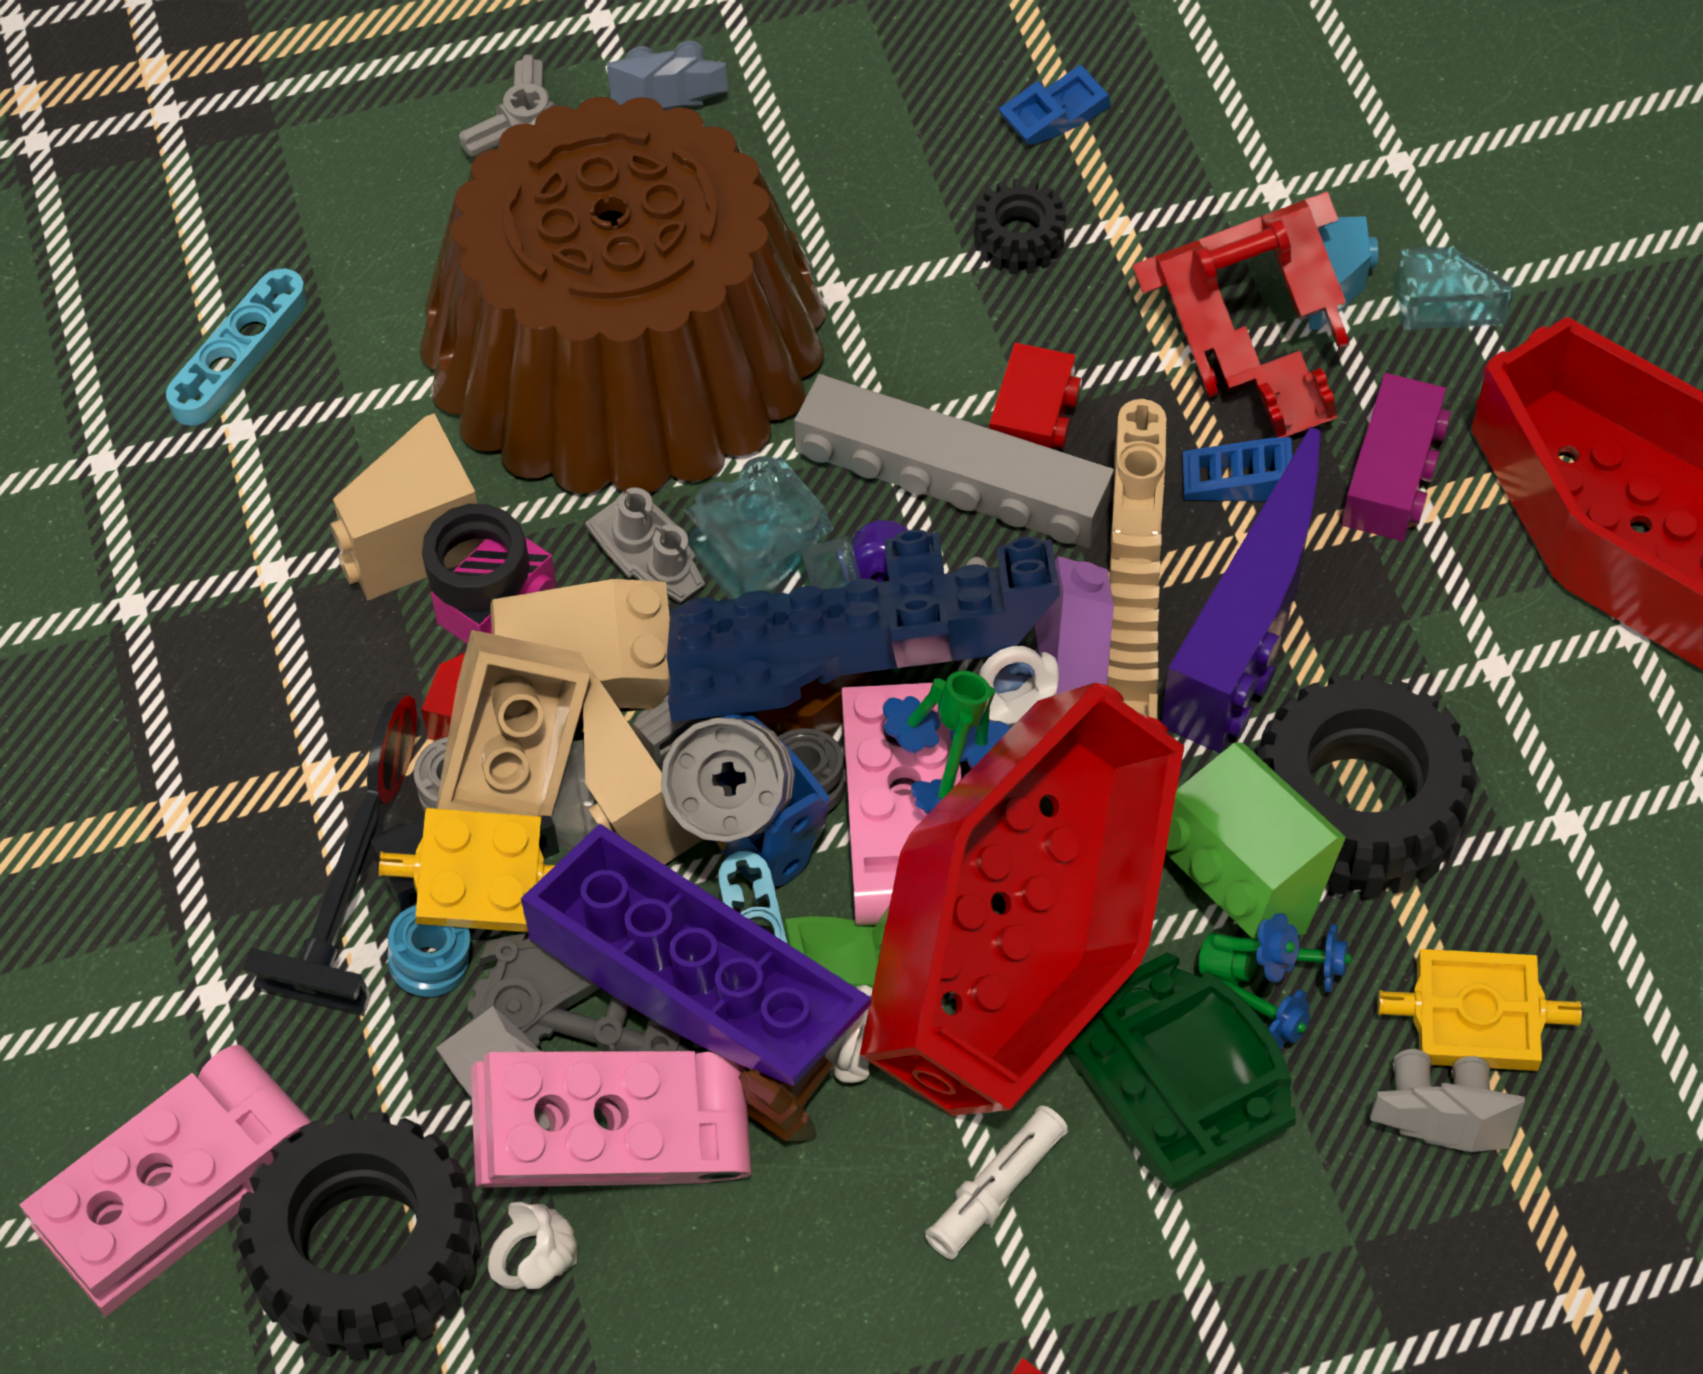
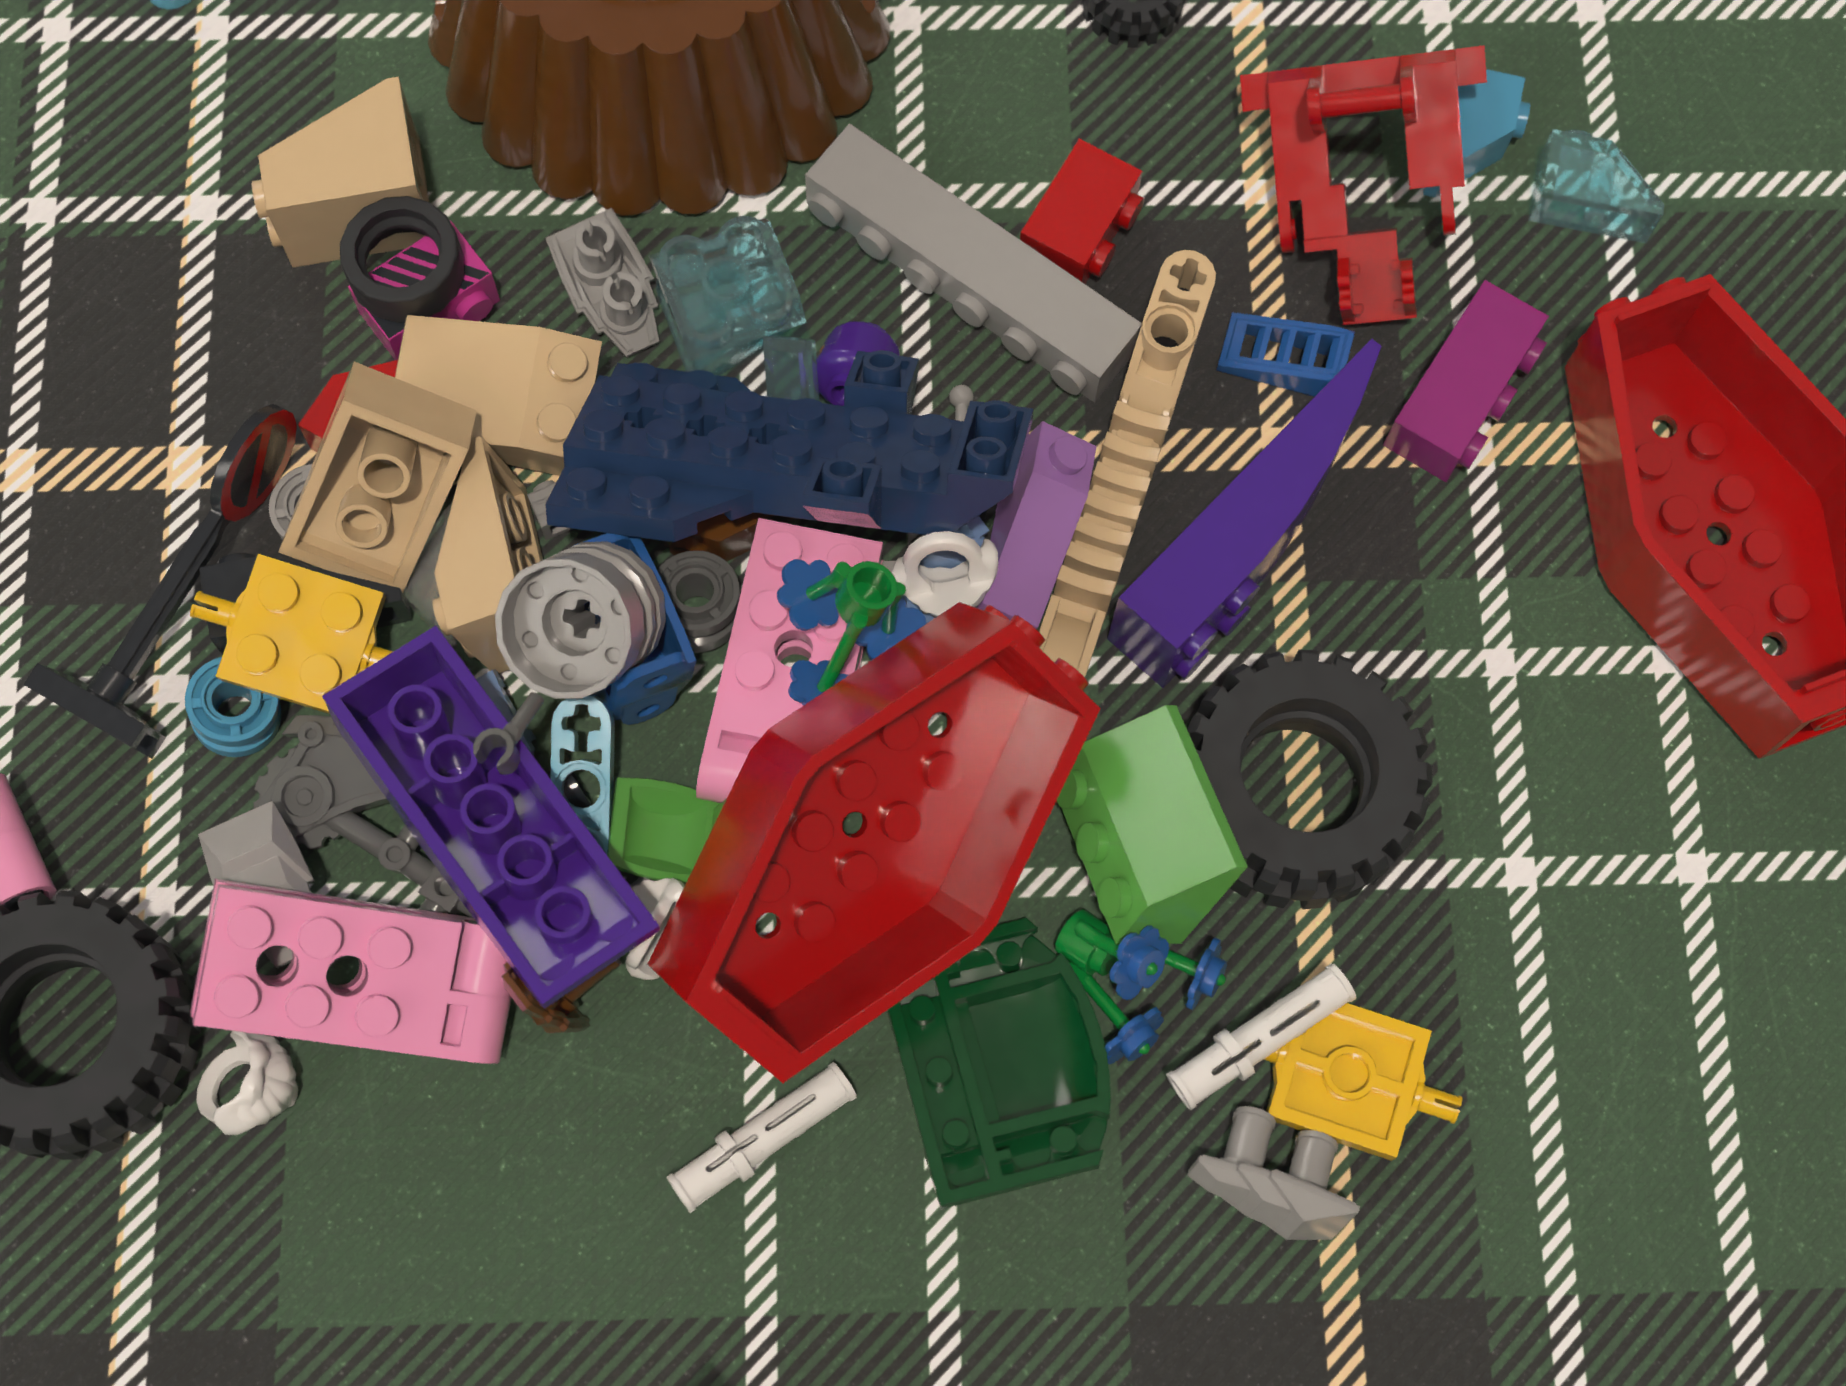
camera: 10 degrees right, 15 degrees up
none -> dark grey hand [473,692,544,775]
none -> white pin [1166,963,1356,1110]

